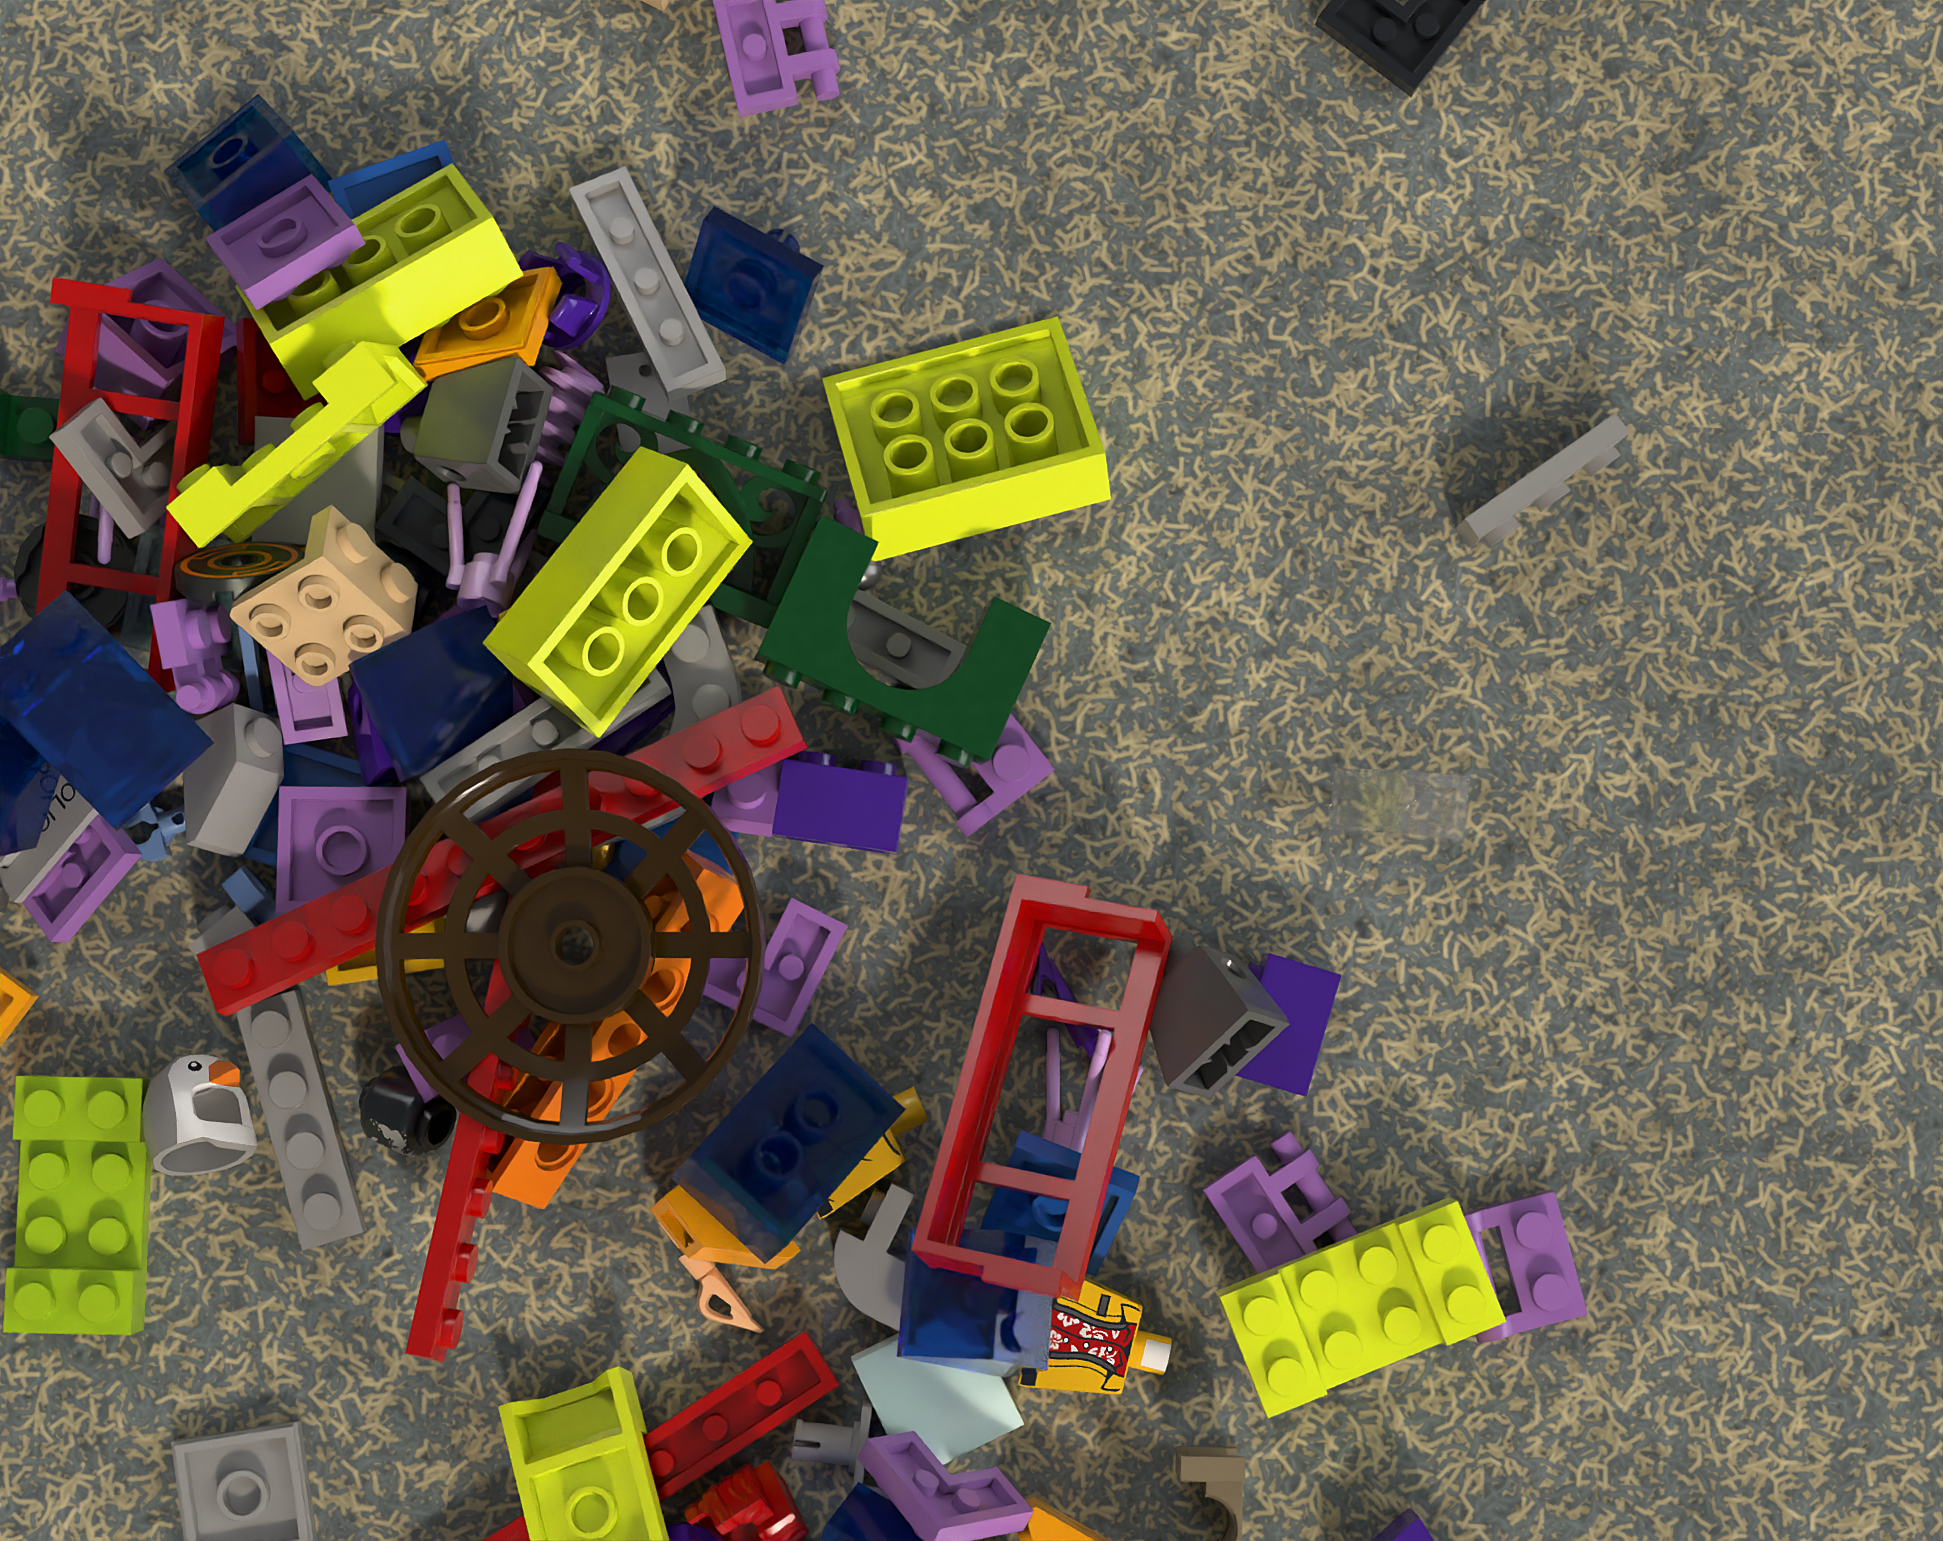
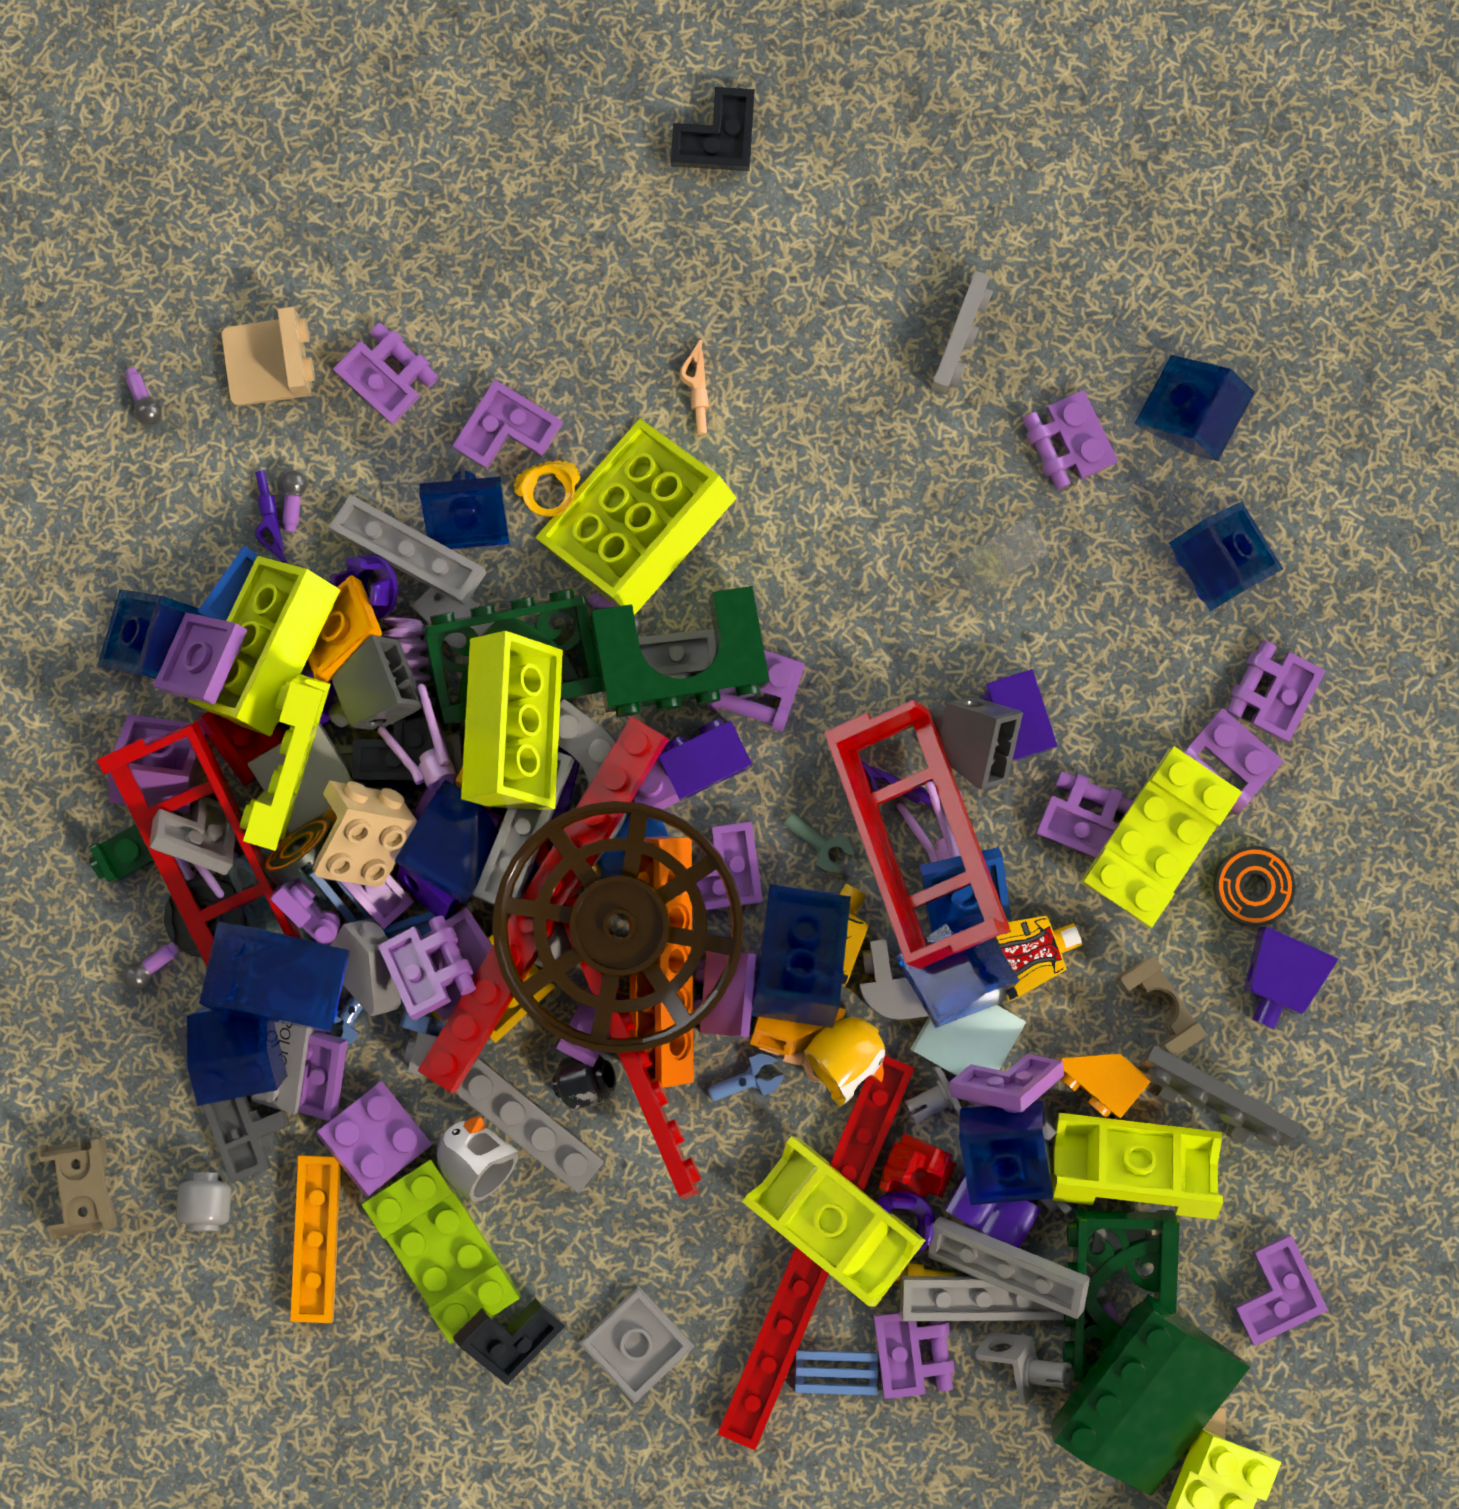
camera: 30 degrees left, 0 degrees up
none -> dark purple hand [255,470,288,563]
none -> piece [279,470,308,532]
none -> medium lavender plate [316,1081,432,1198]
none -> medium lavender plate [378,916,476,1021]
none -> medium lavender plate [452,379,563,470]
none -> black plate [452,1298,565,1385]
none -> yellow piece [514,460,580,517]
none -> light nougat hand [680,340,709,435]
none -> medium lavender slope [693,951,756,1037]
none -> medium blue bar [707,1053,784,1101]
none -> sand green bar [783,812,854,873]
none -> yellow piece [804,1017,885,1108]
none -> medium lavender plate [1023,390,1118,490]
none -> clear blue slope [1134,355,1255,462]
none -> clear blue slope [1169,501,1283,612]
none -> pearl dark grey tile [1213,846,1296,927]
none -> medium lavender plate [1226,640,1325,743]

